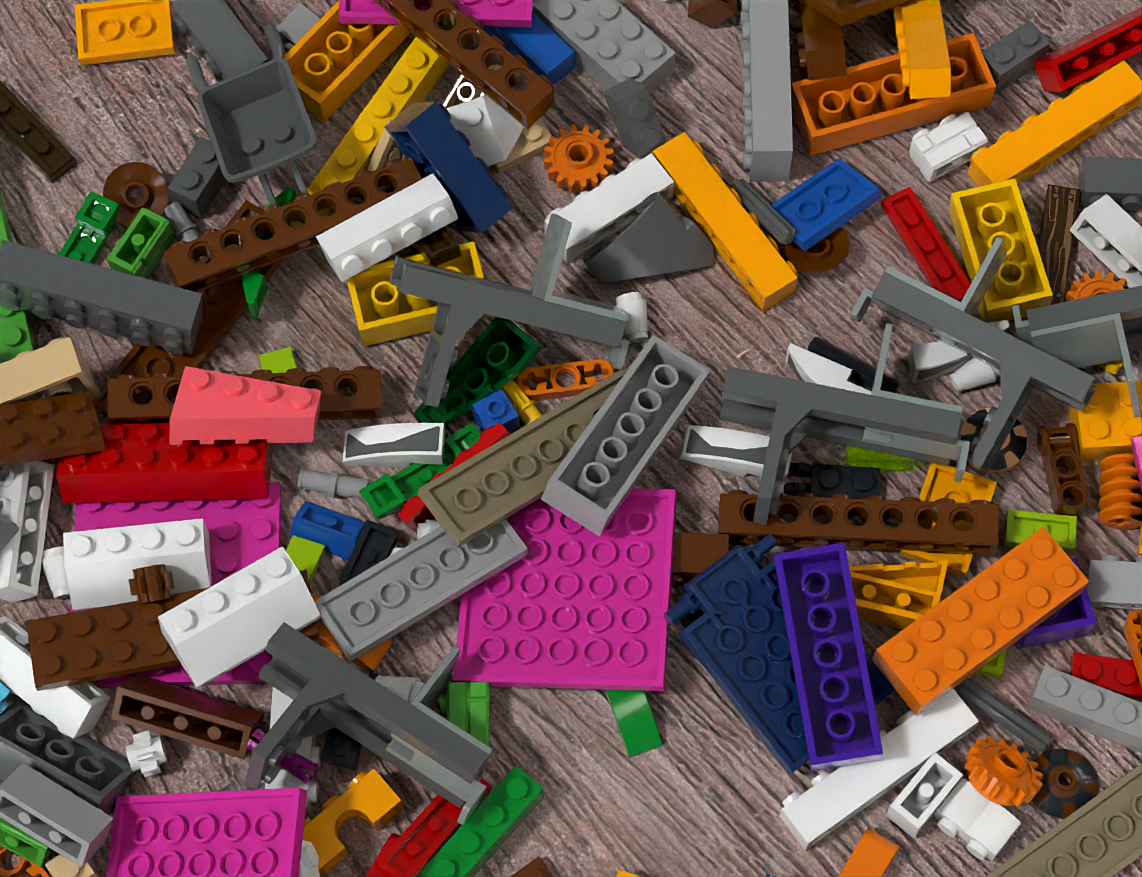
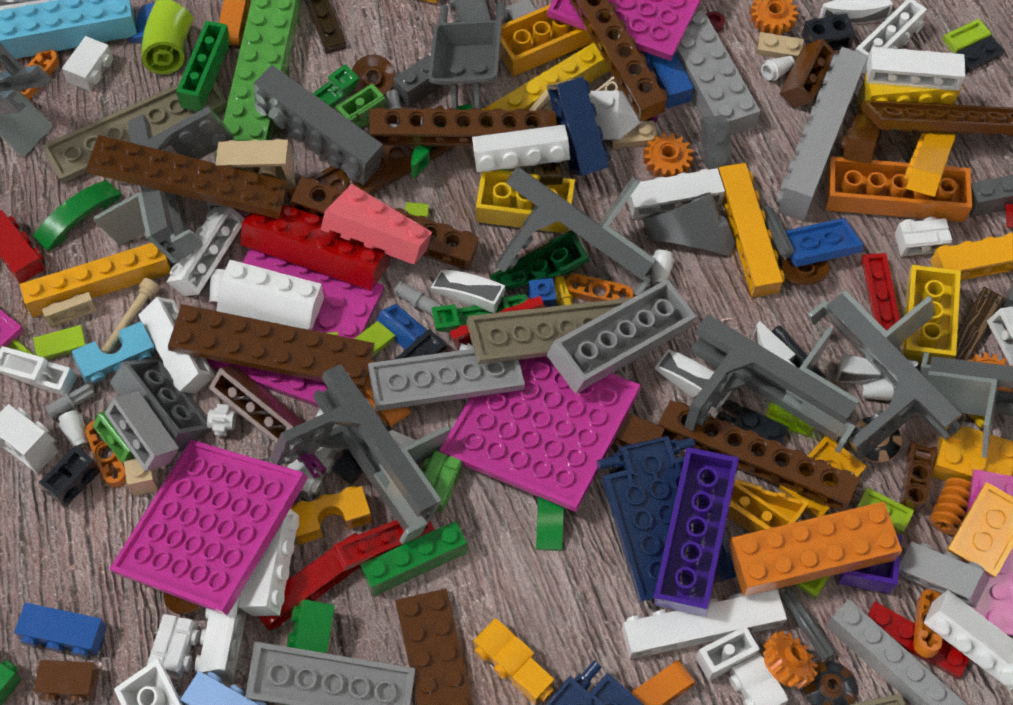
camera: 20 degrees right, 5 degrees down
reddish brown gear [128,564,174,604] -> none
white slope [158,546,321,689] -> none

